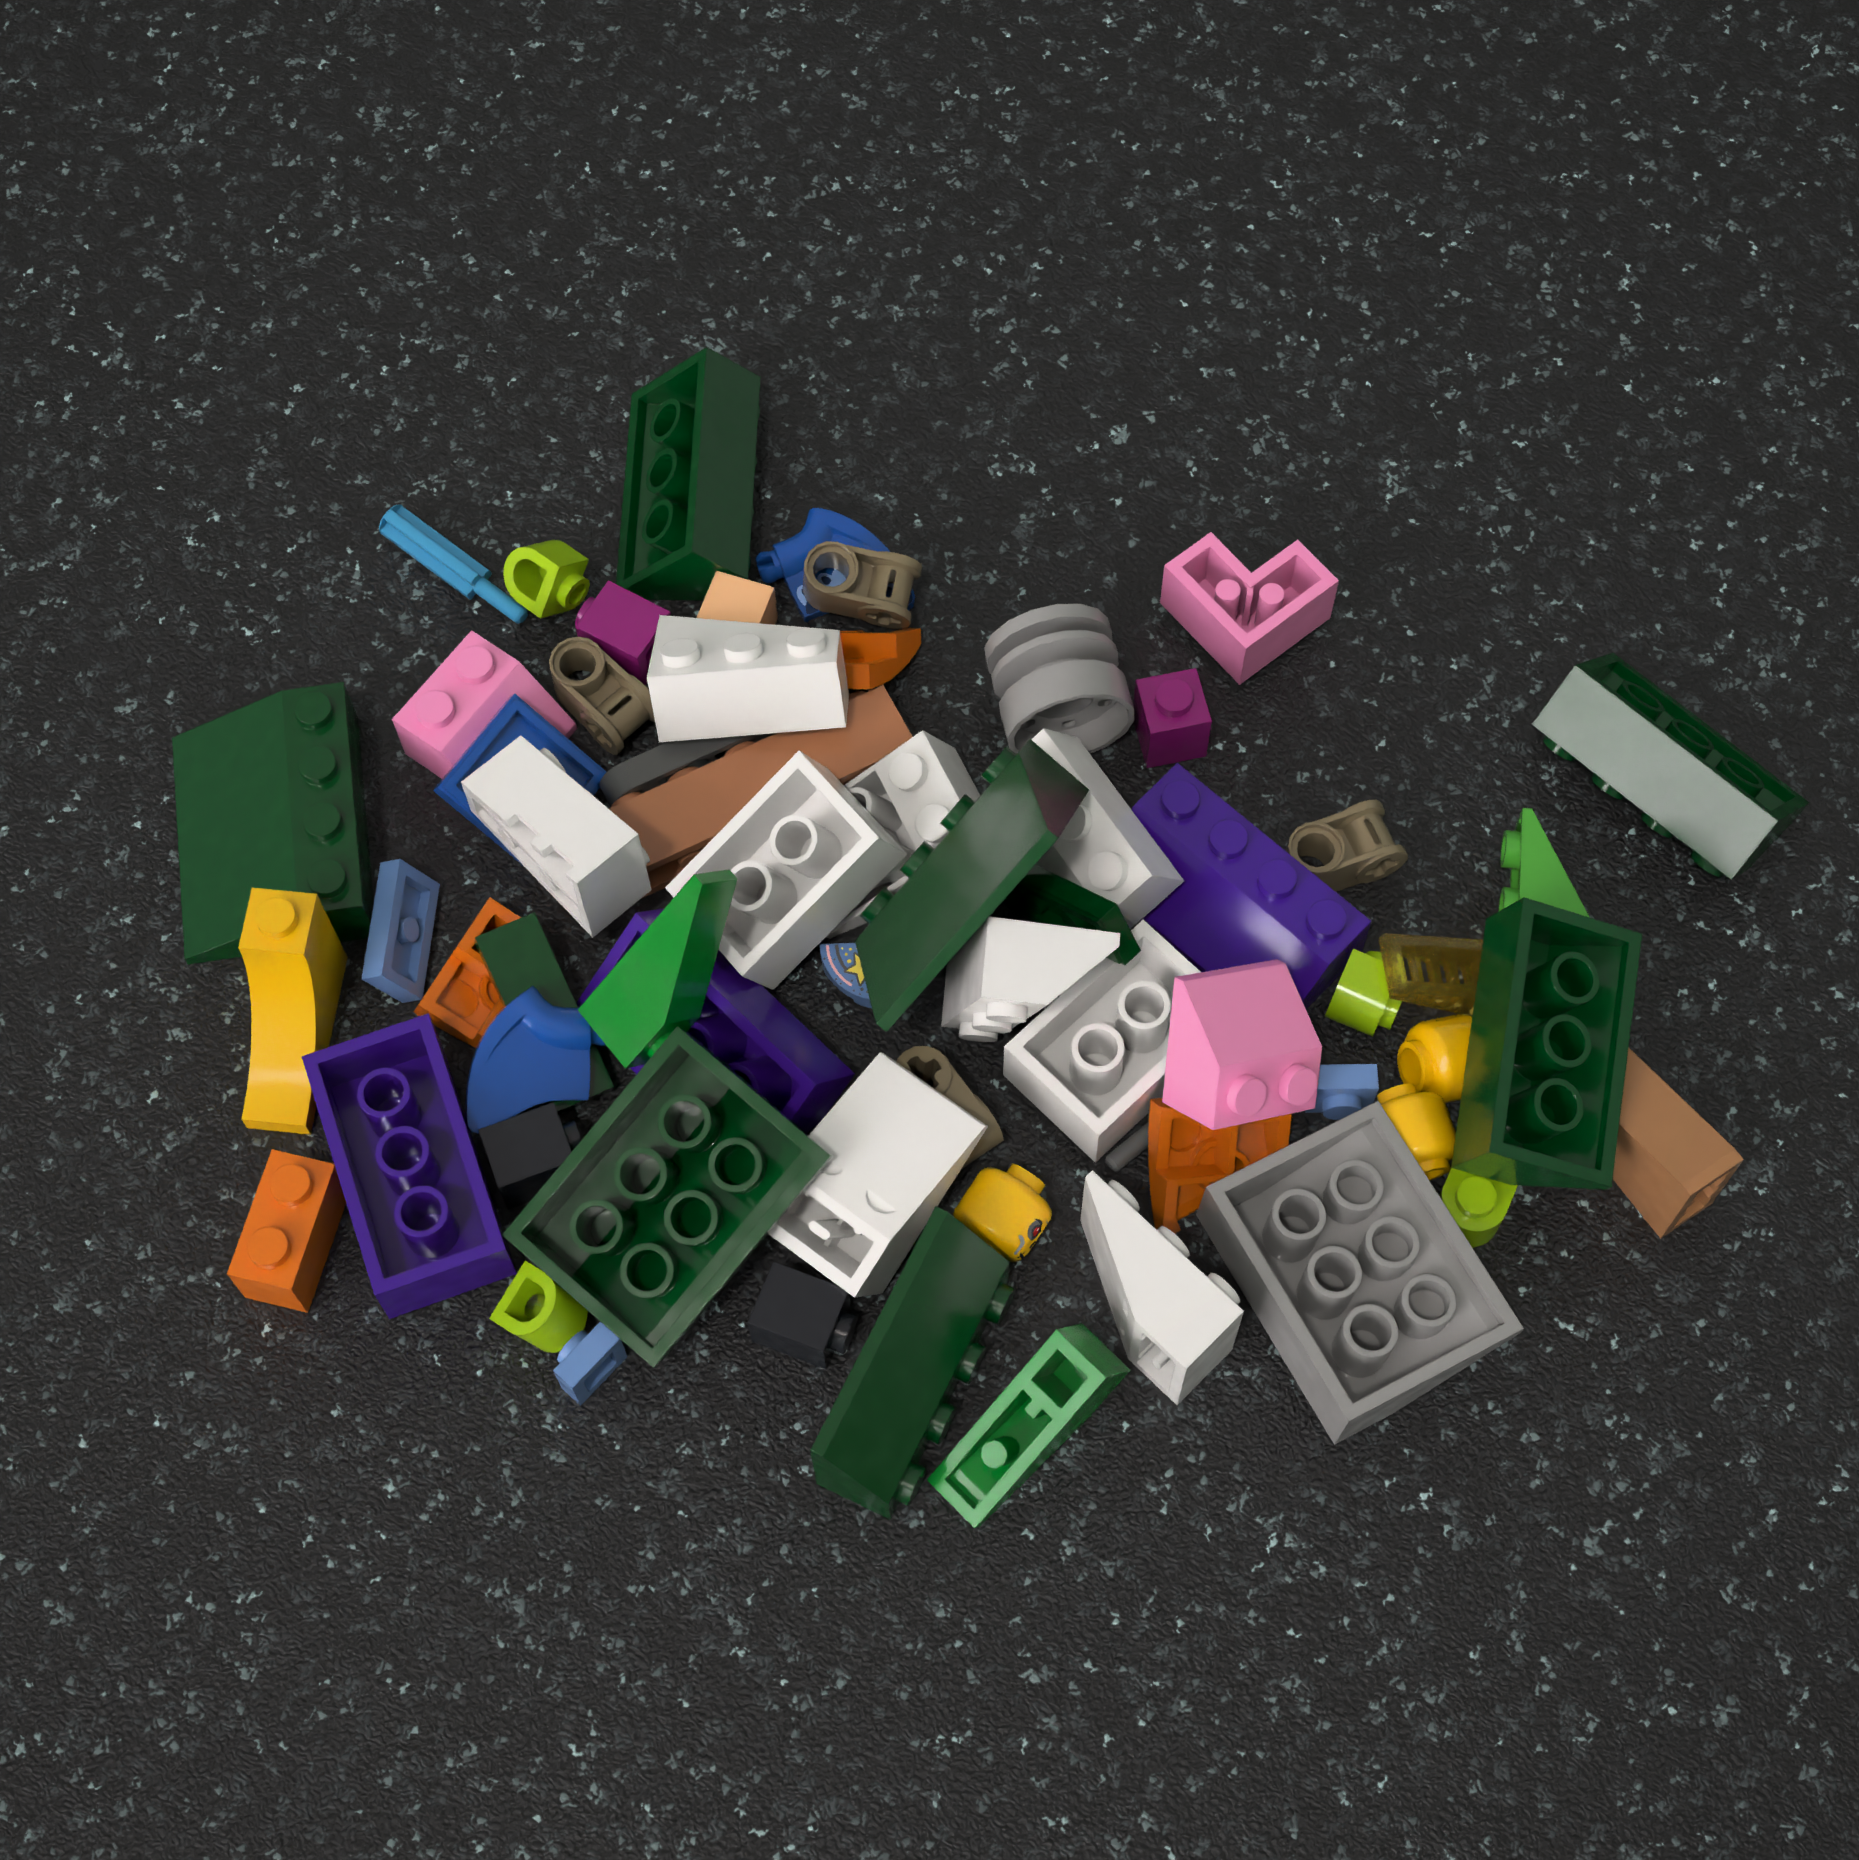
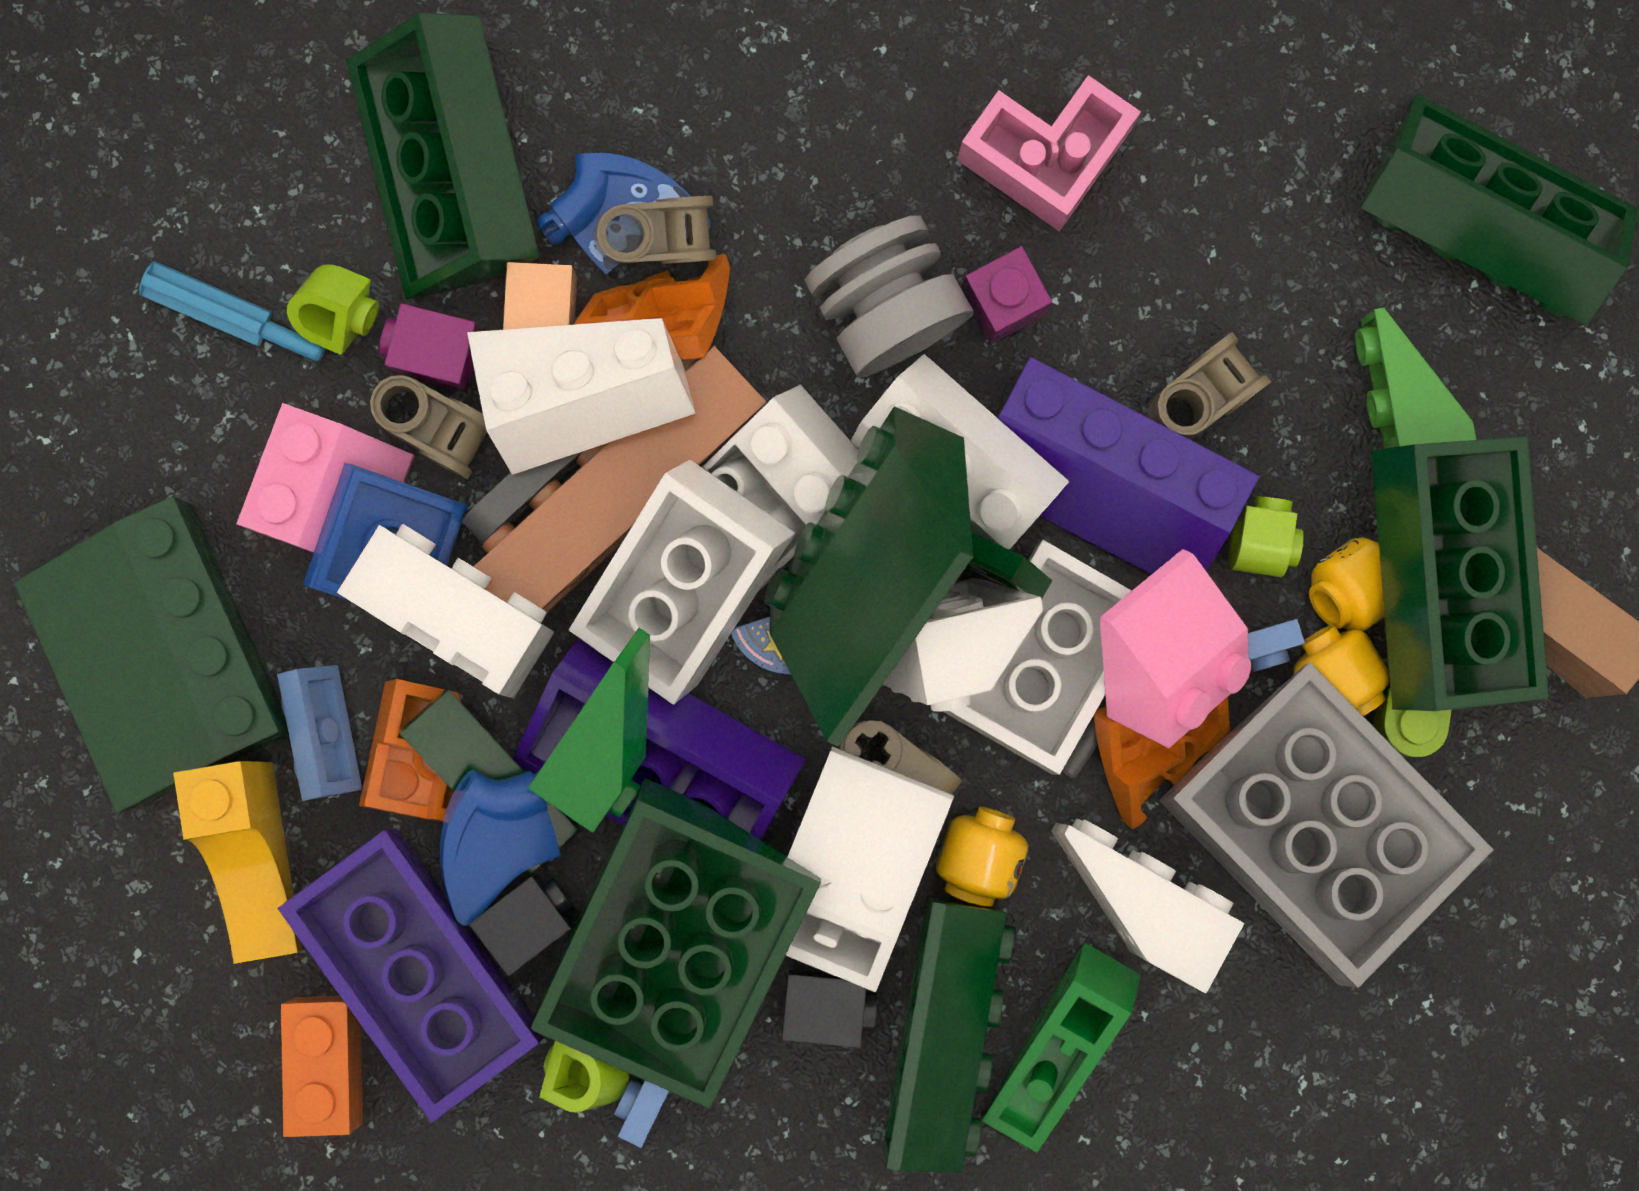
camera: 25 degrees left, 20 degrees up
clear yellow slope [1378,933,1483,1015] -> none

